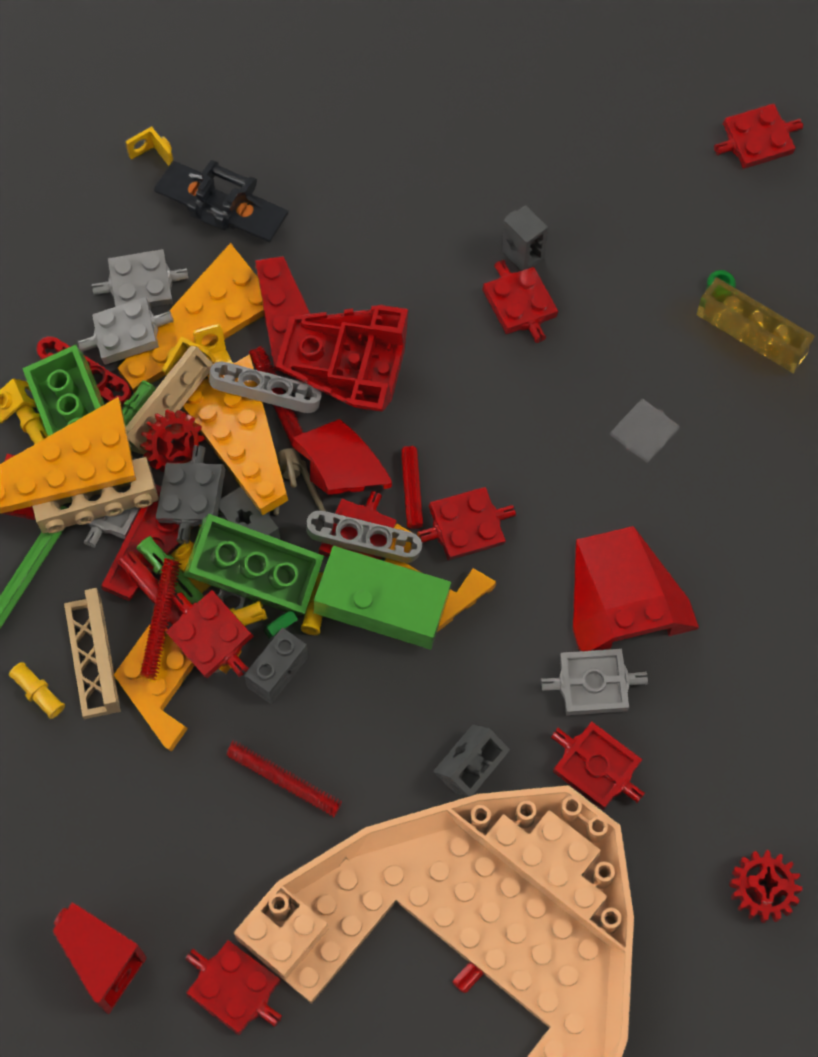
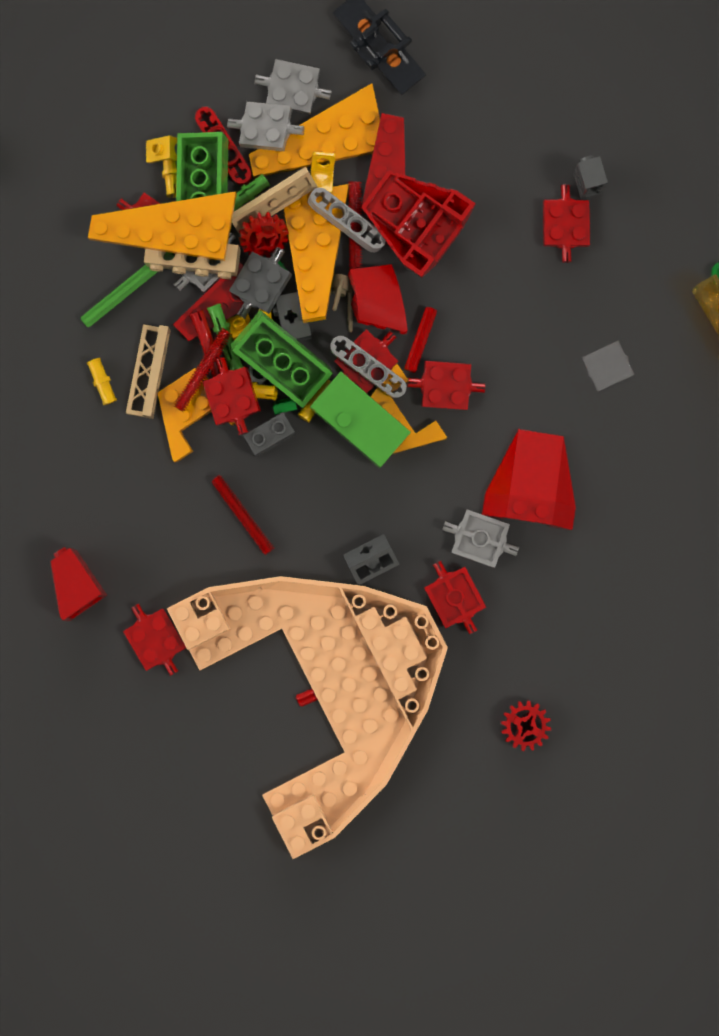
camera: 25 degrees right, 20 degrees up
yellow bracket [162,336,216,375] -> none

